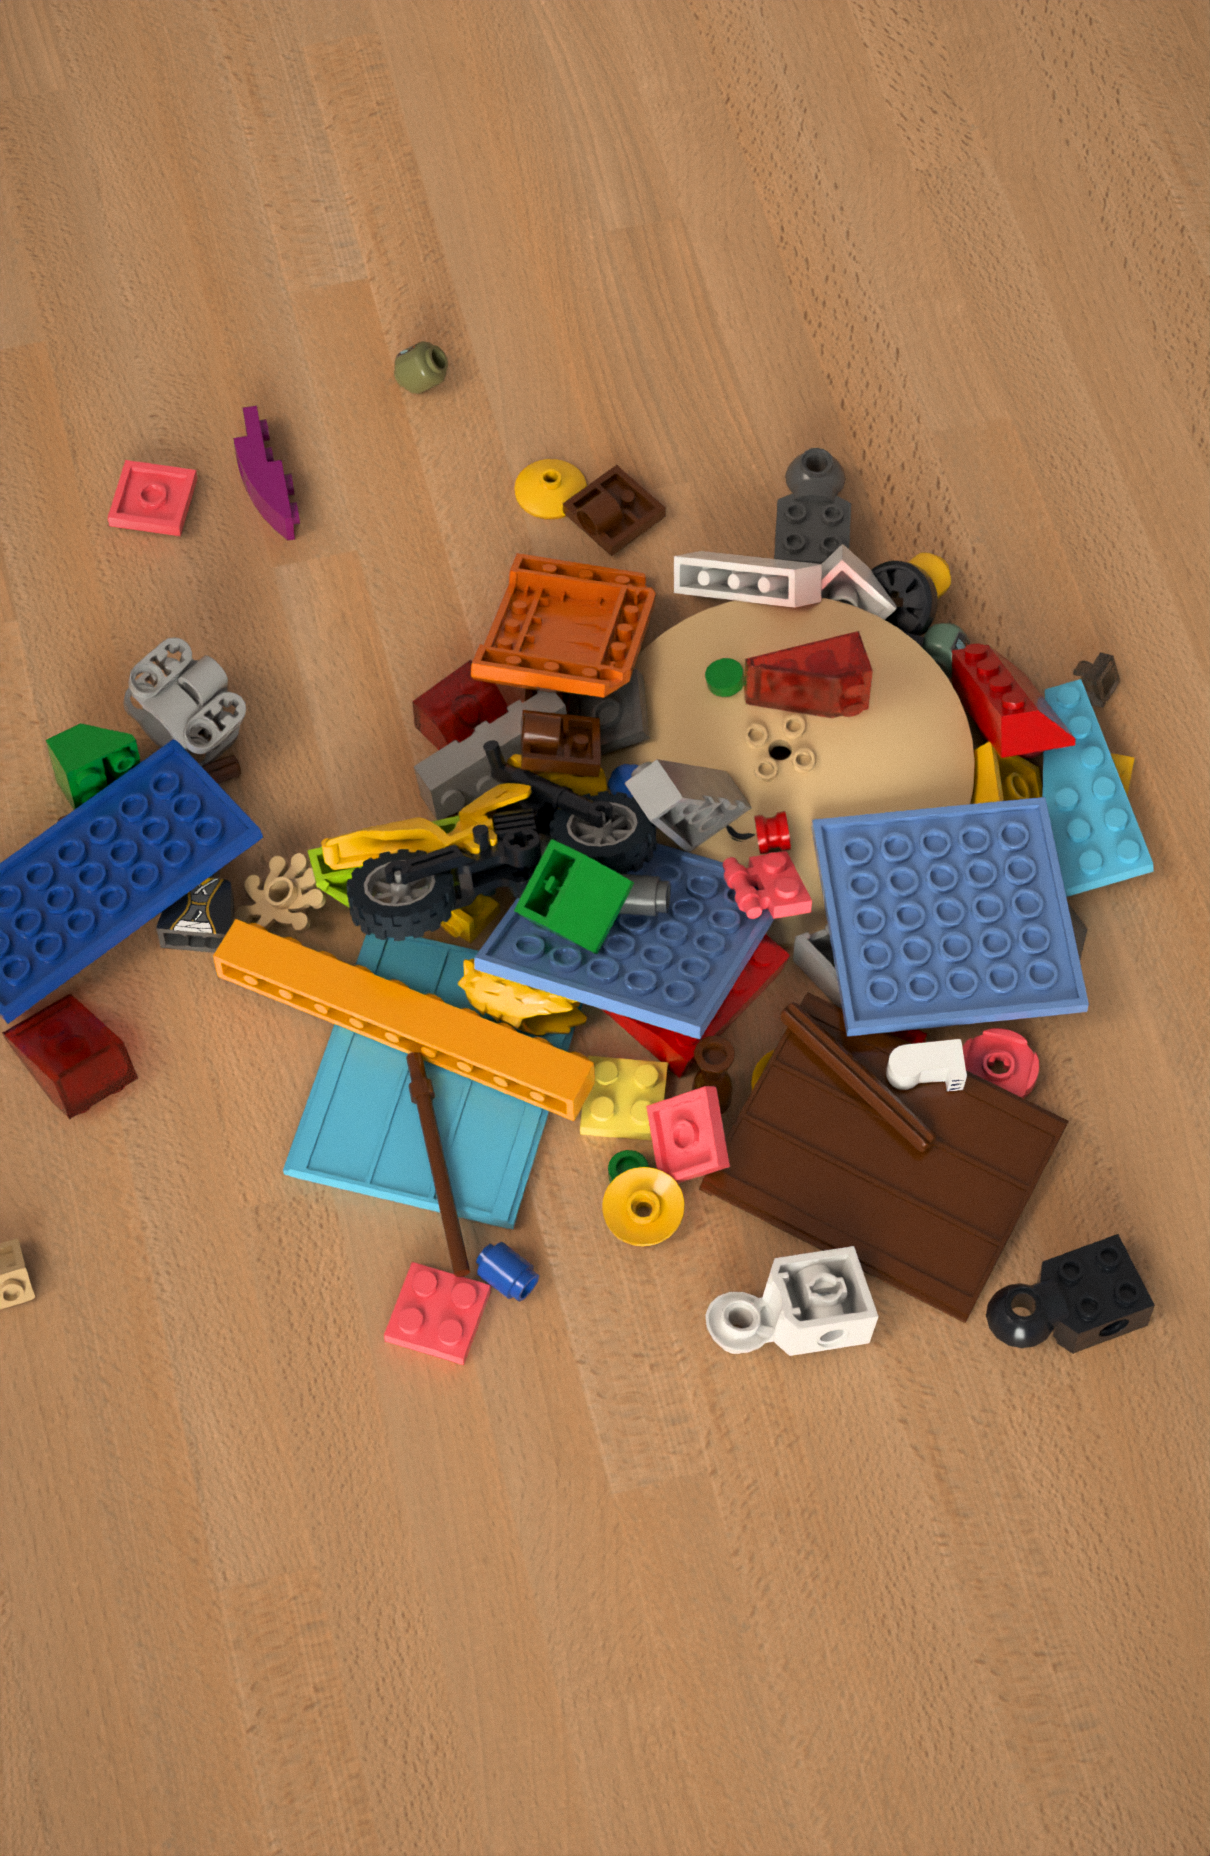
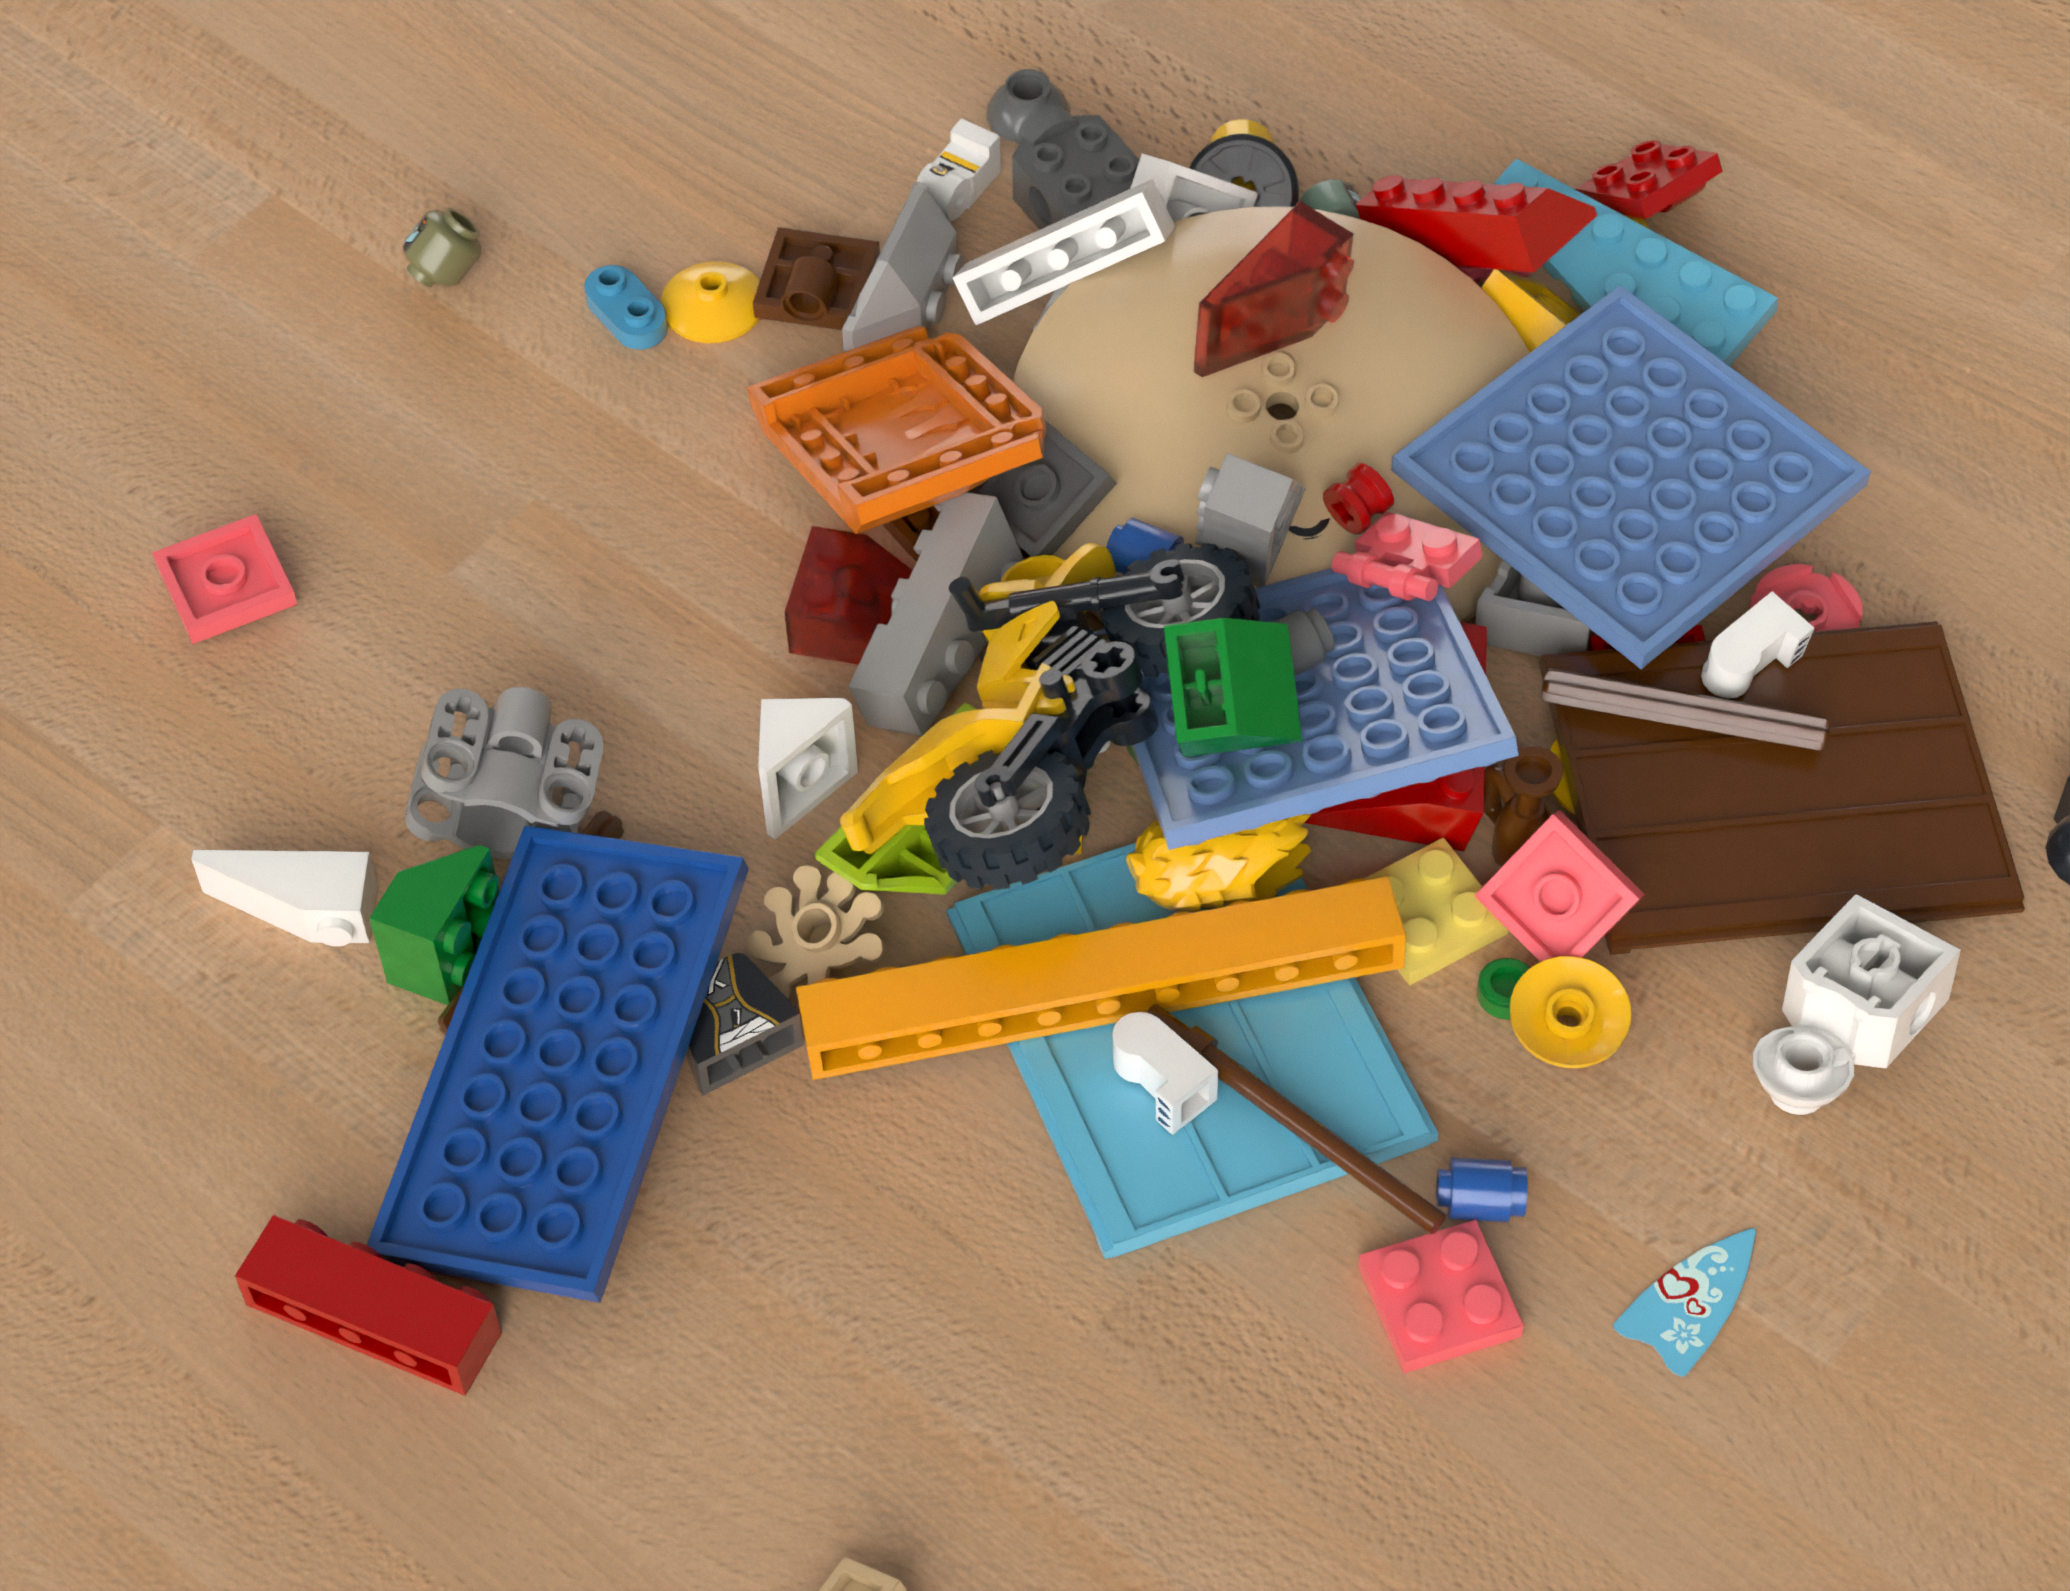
camera: 35 degrees left, 5 degrees down
clear red slope [2,993,138,1119] -> none
magenta slope [233,406,300,540] -> none
reddish brown plate [521,710,601,777] -> none
green tile [705,658,745,697] -> none
clear smoke tile [1073,652,1120,708] -> none
none -> white slope [192,850,378,946]
none -> dark azure plate [584,265,668,350]
none -> white slope [758,698,858,840]
none -> light grey wedge [842,181,963,352]
none -> white leg [917,118,1001,221]
none -> white leg [1112,1012,1218,1135]
none -> red plate [1575,140,1723,219]
none -> medium azure sticker [1613,1228,1756,1377]

